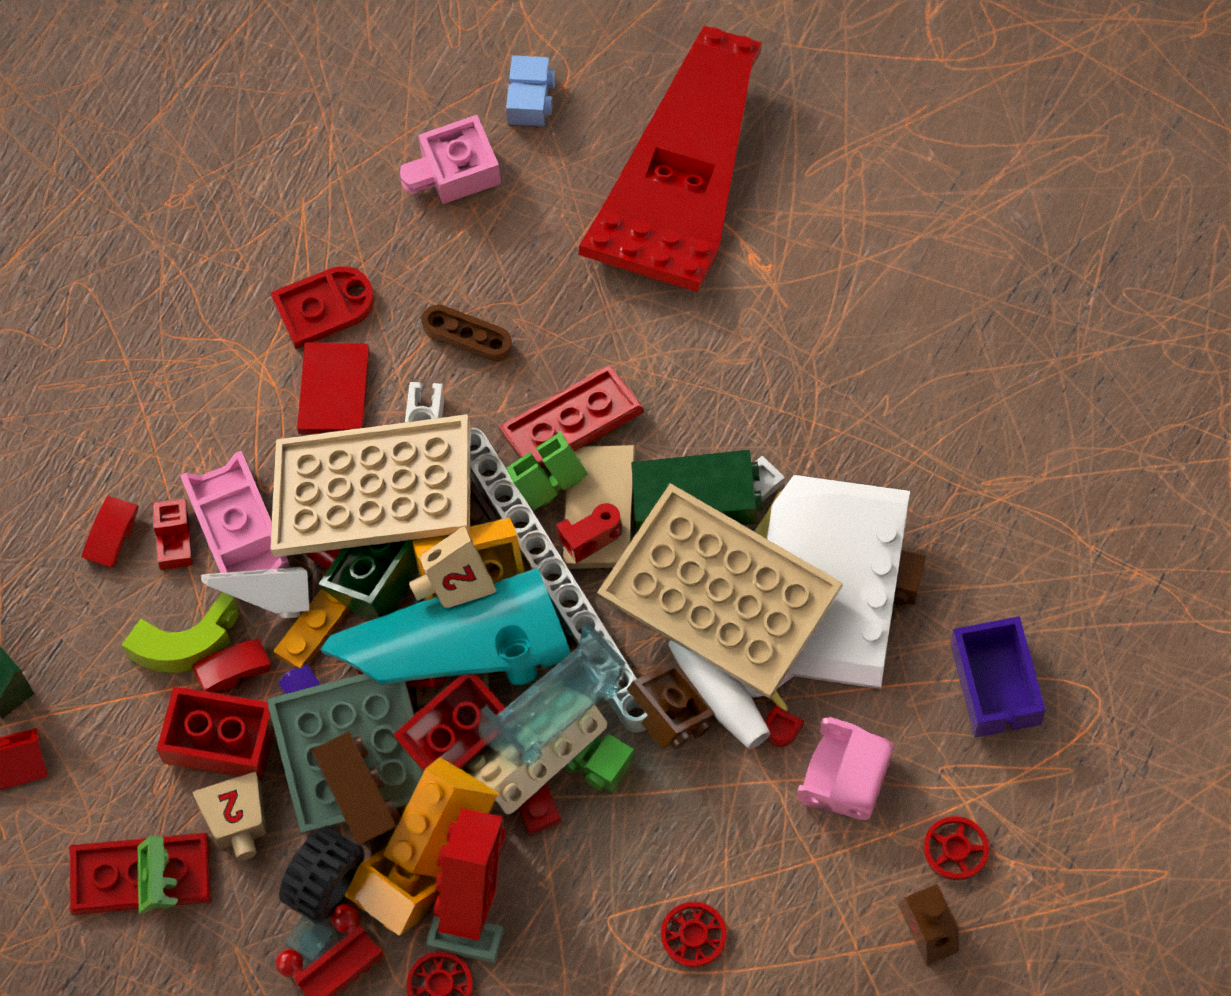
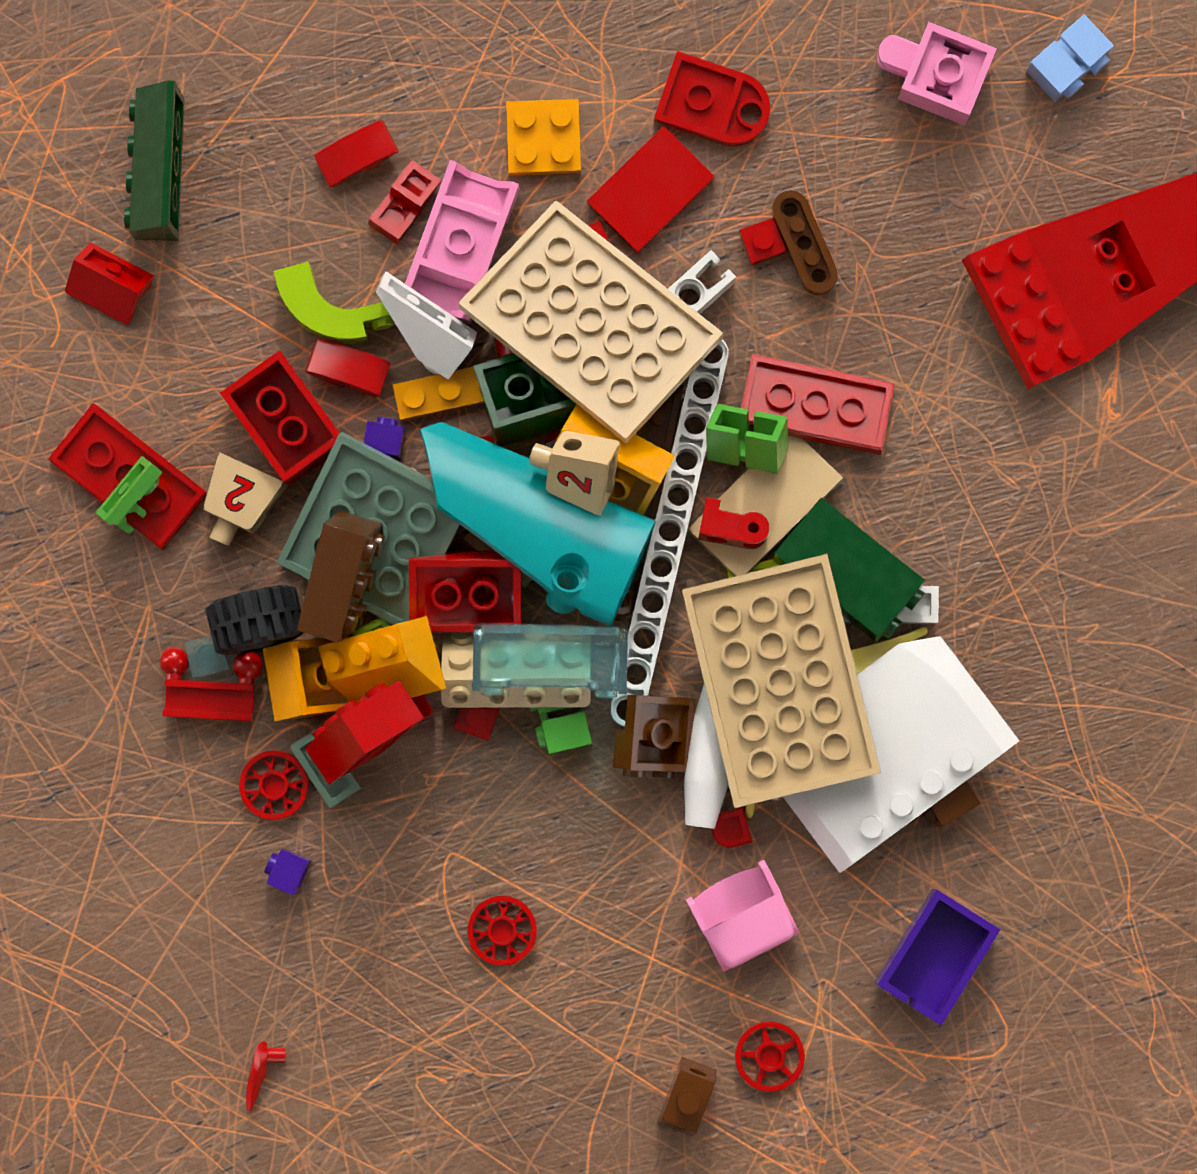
camera: 40 degrees right, 20 degrees up
none -> light orange plate [506,99,581,176]
none -> red plate [739,217,786,266]

